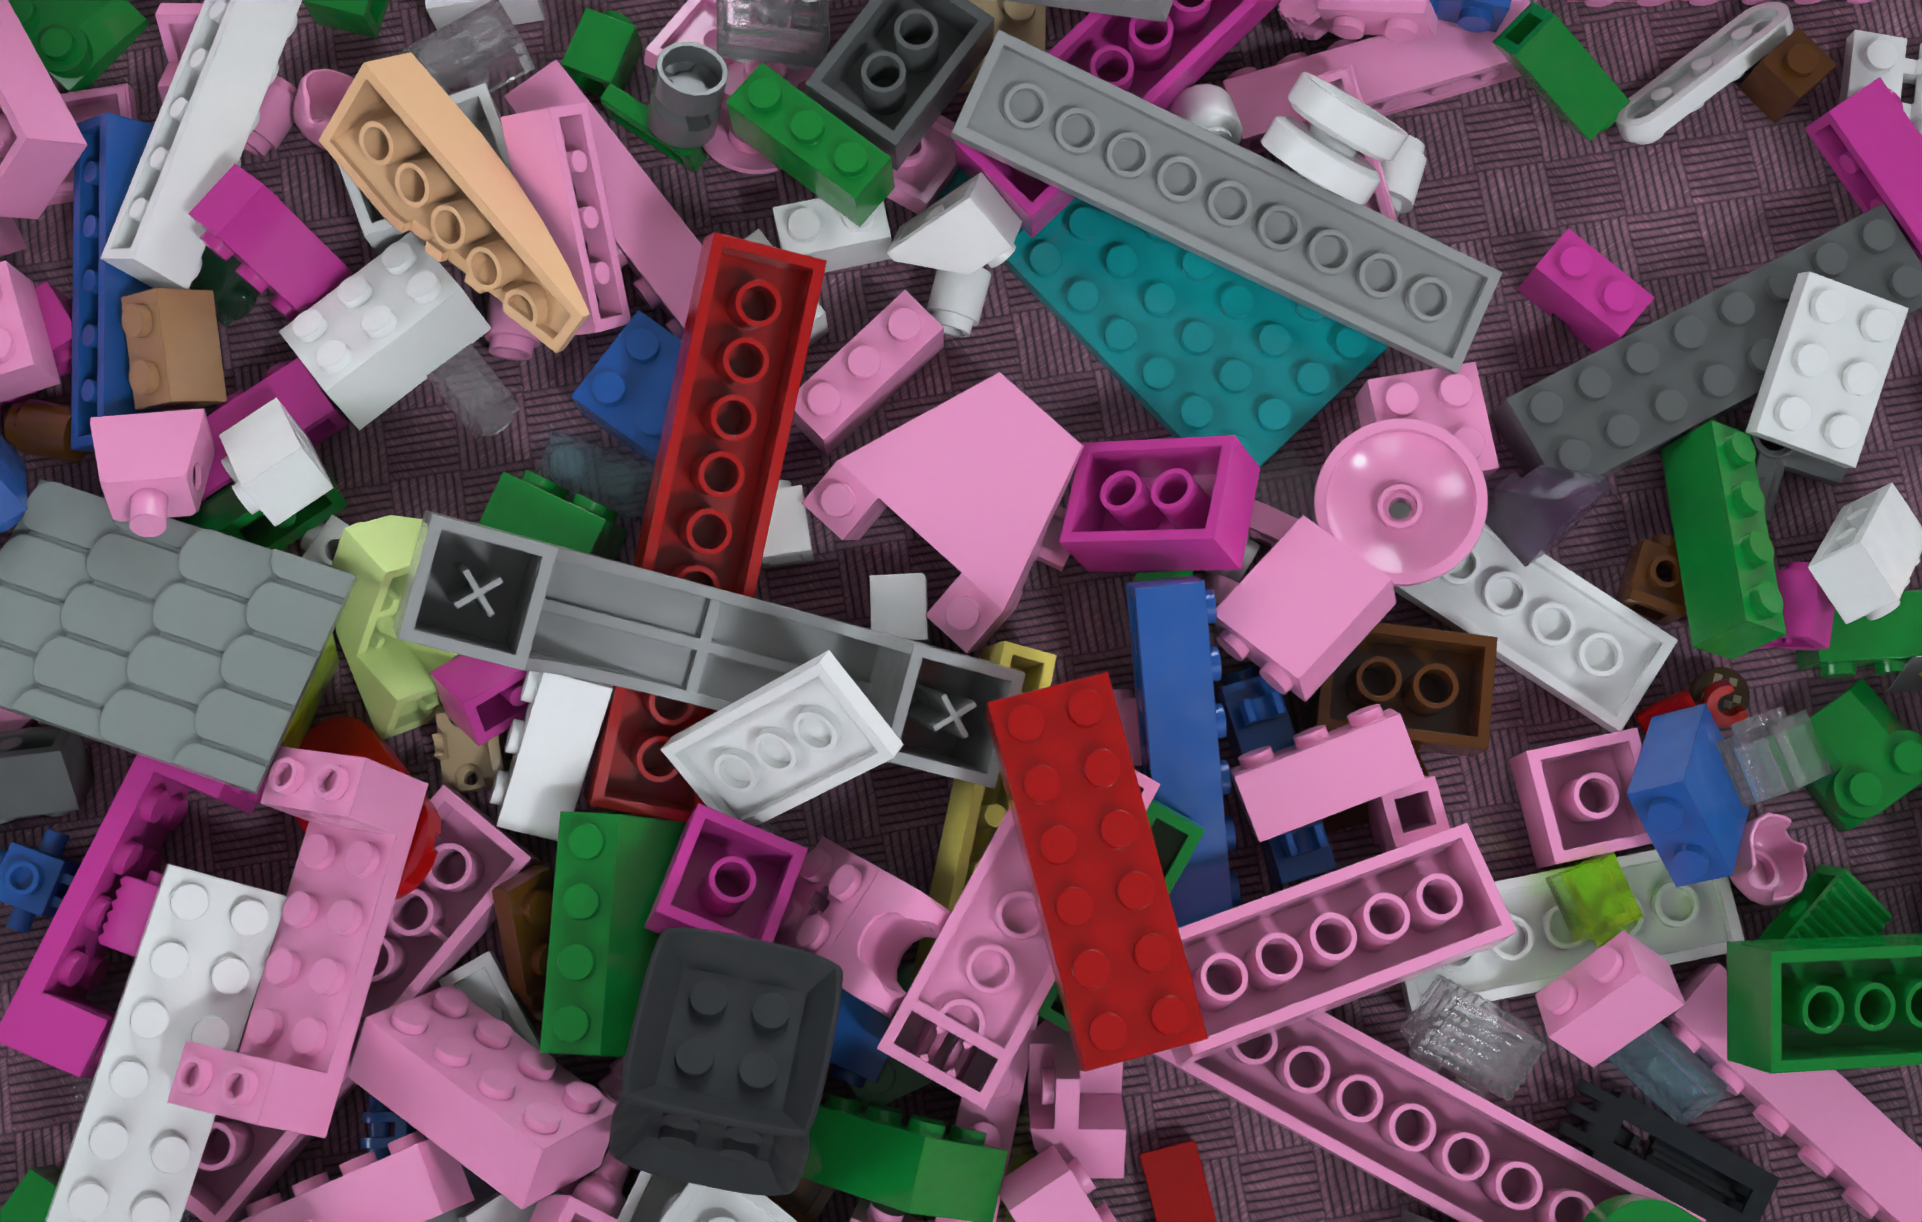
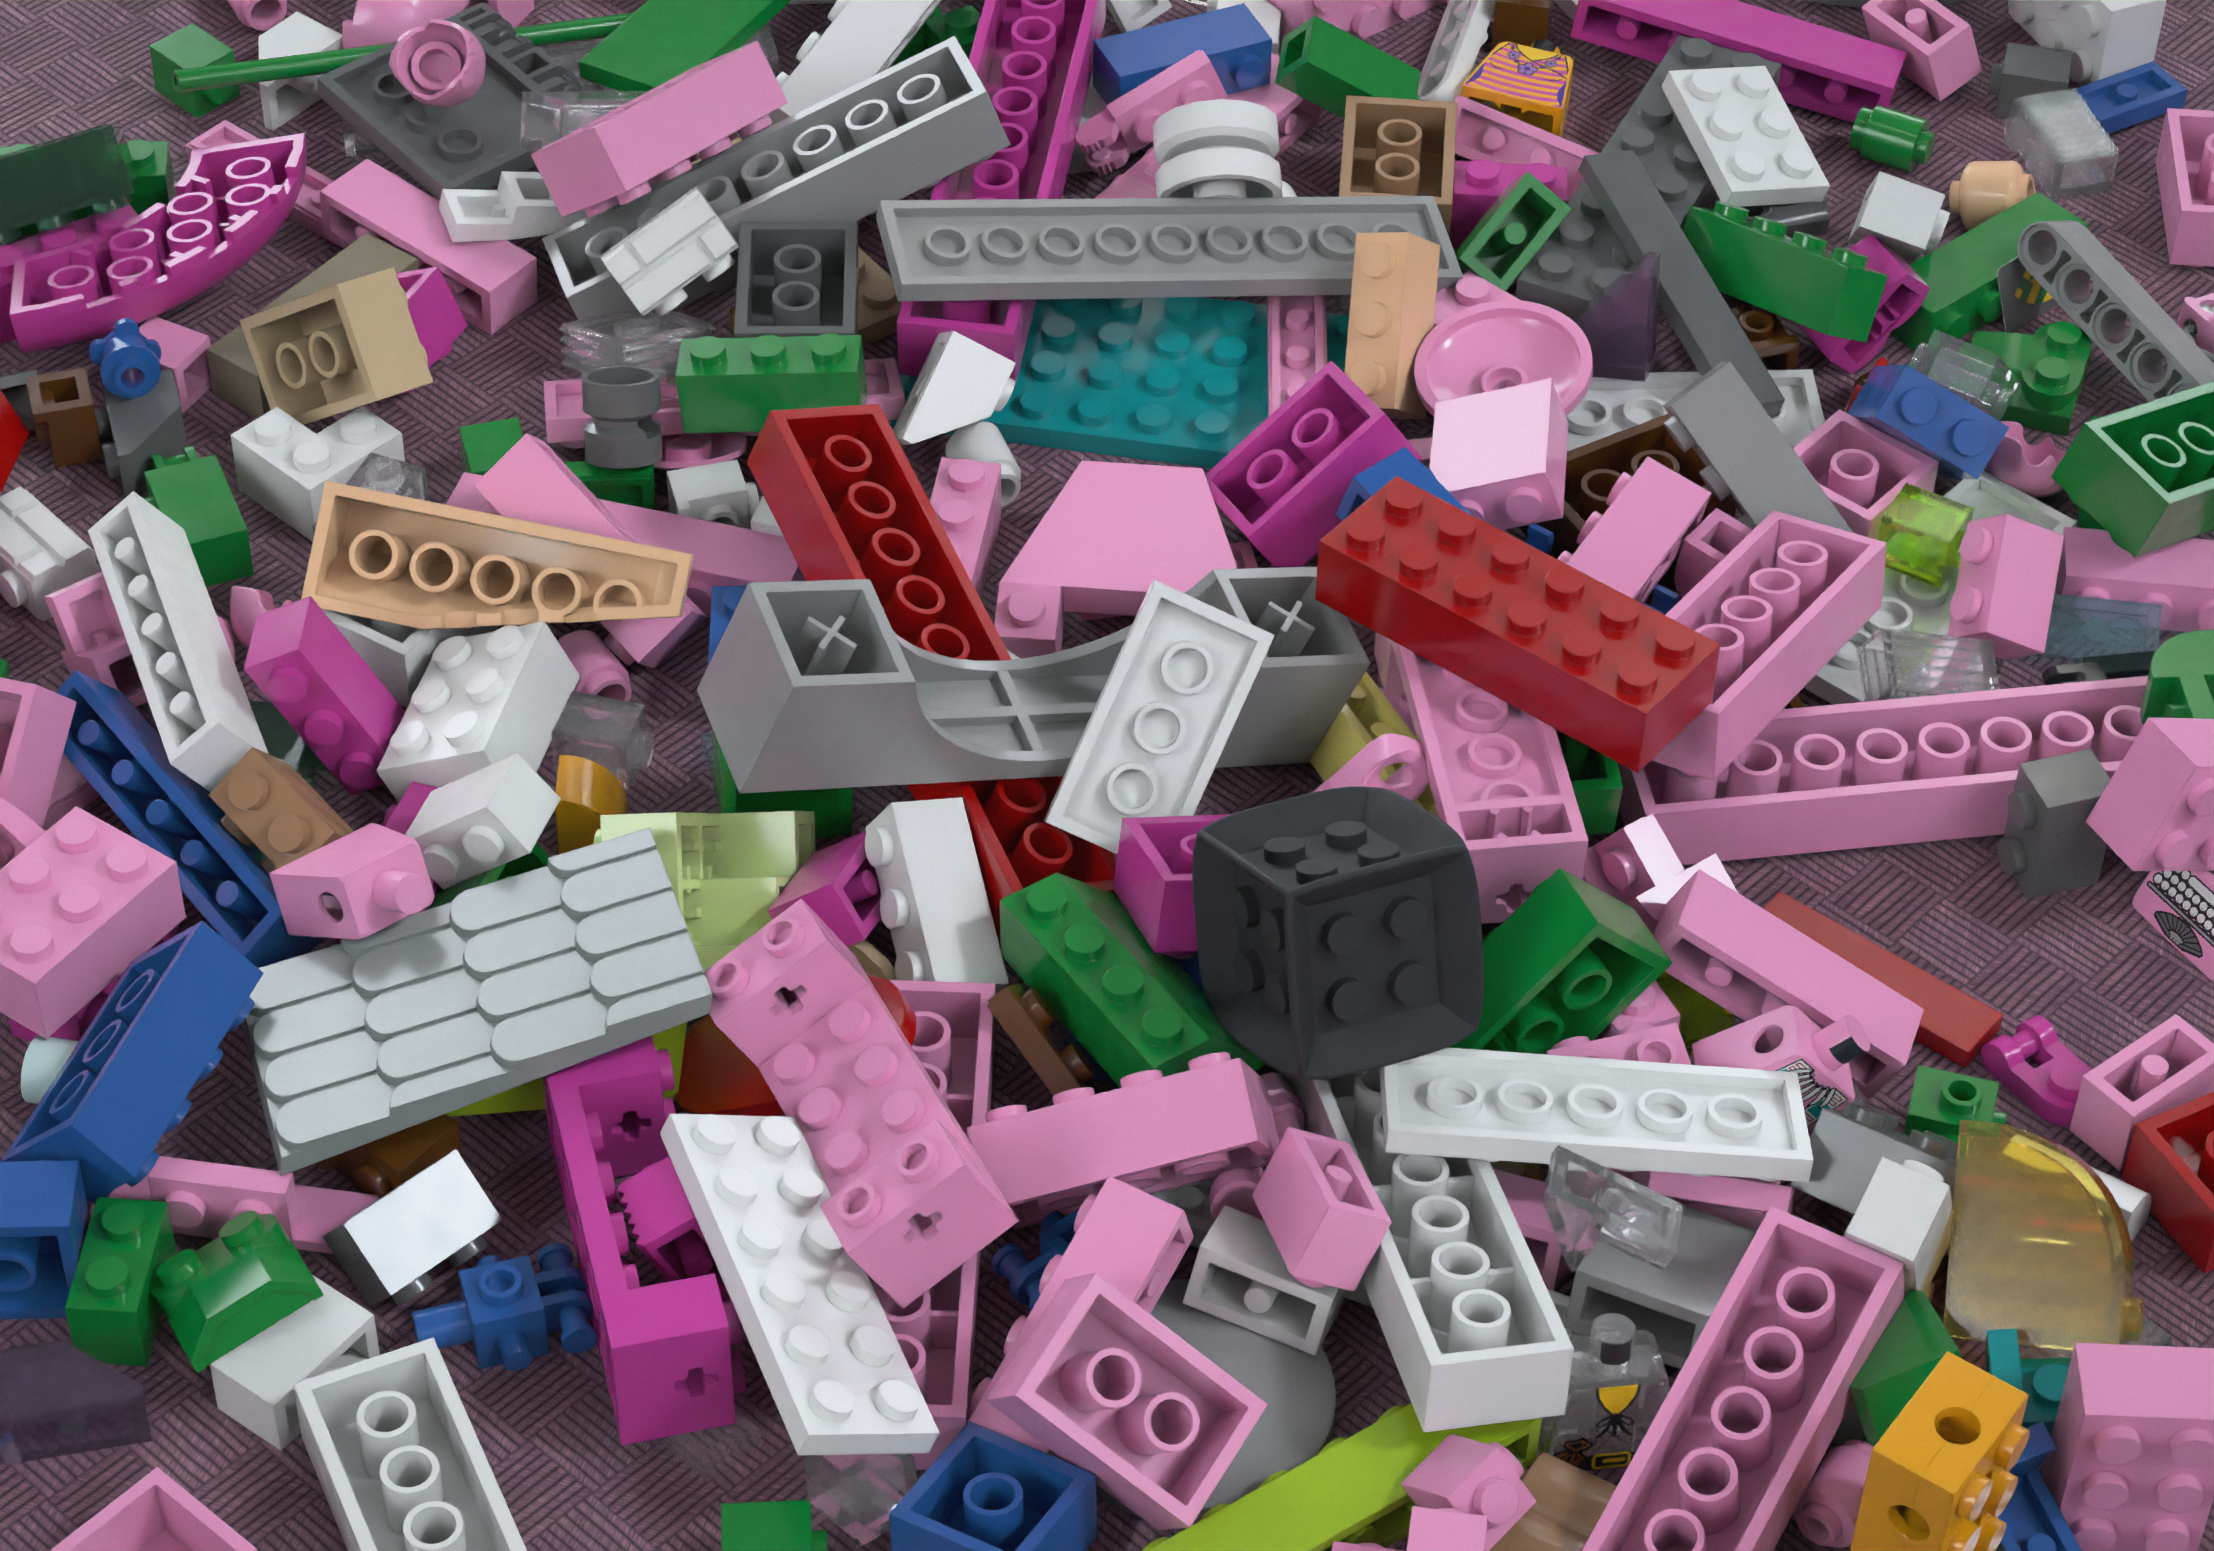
camera: 35 degrees left, 35 degrees down
none -> light orange brick [555,755,628,854]
none -> white brick [666,460,760,529]
none -> bright pink tile [1267,295,1327,417]
none -> medium nougat brick [1339,95,1457,238]
none -> light nougat brick [1344,232,1440,419]
none -> bright pink plate [1454,94,1600,202]
none -> green brick [1455,171,1572,291]
none -> torso [1461,39,1574,137]
none -> dark grey tile [1578,150,1785,415]
none -> light grey brick [1662,361,1853,533]

